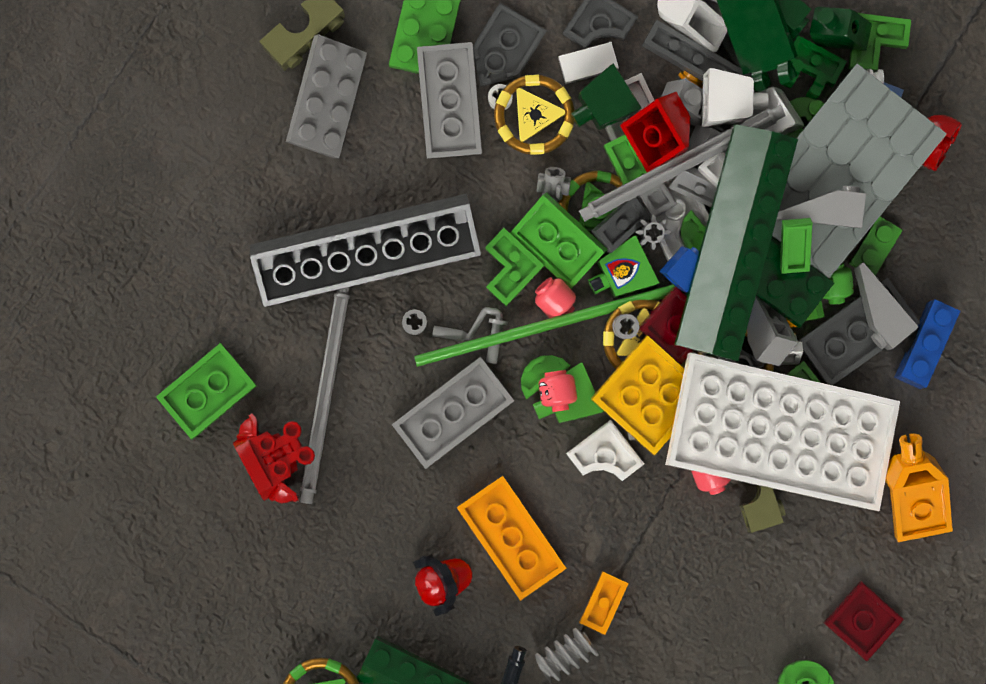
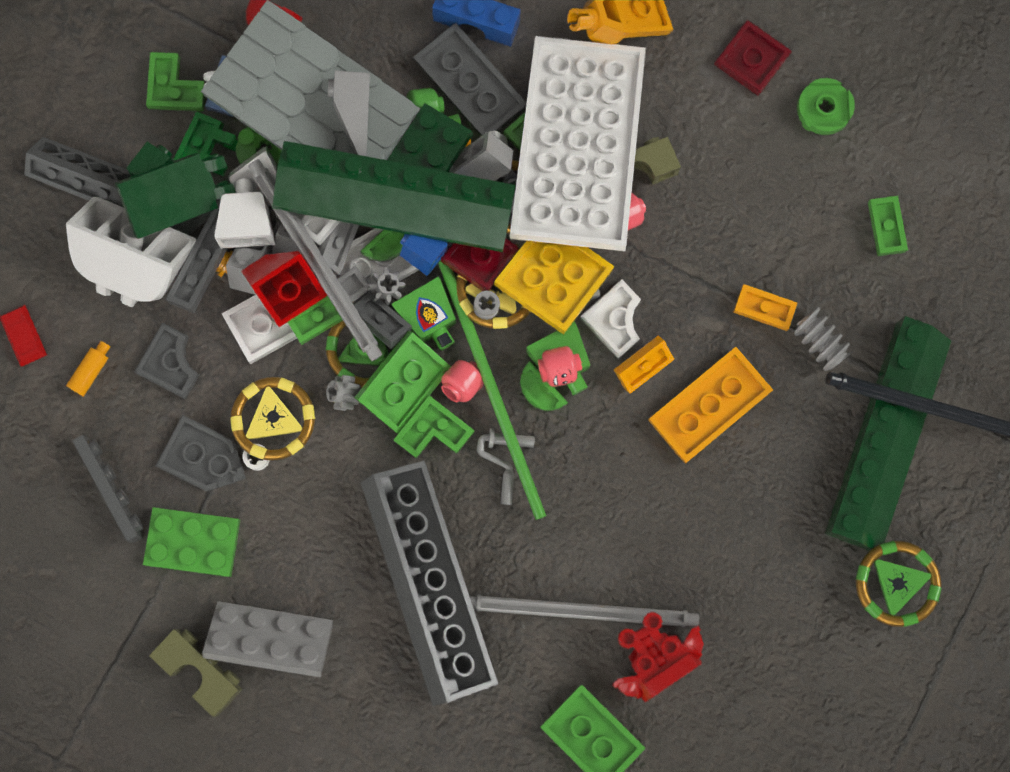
camera: 95 degrees left, 5 degrees down
light grey plate [392,357,514,469] -> none
light grey bush [402,309,427,335] -> none
red cap [413,554,472,616] -> none
light grey plate [417,42,482,159] -> none
white tile [558,42,619,84] -> none
dark green torso [570,63,642,130] -> none
bright green tile [780,218,812,274] -> none
dark green torso [810,6,872,51] -> none
bright green plate [849,217,903,276] -> none
light grey slope [854,262,918,351] -> none
none -> light orange plate [614,336,675,394]

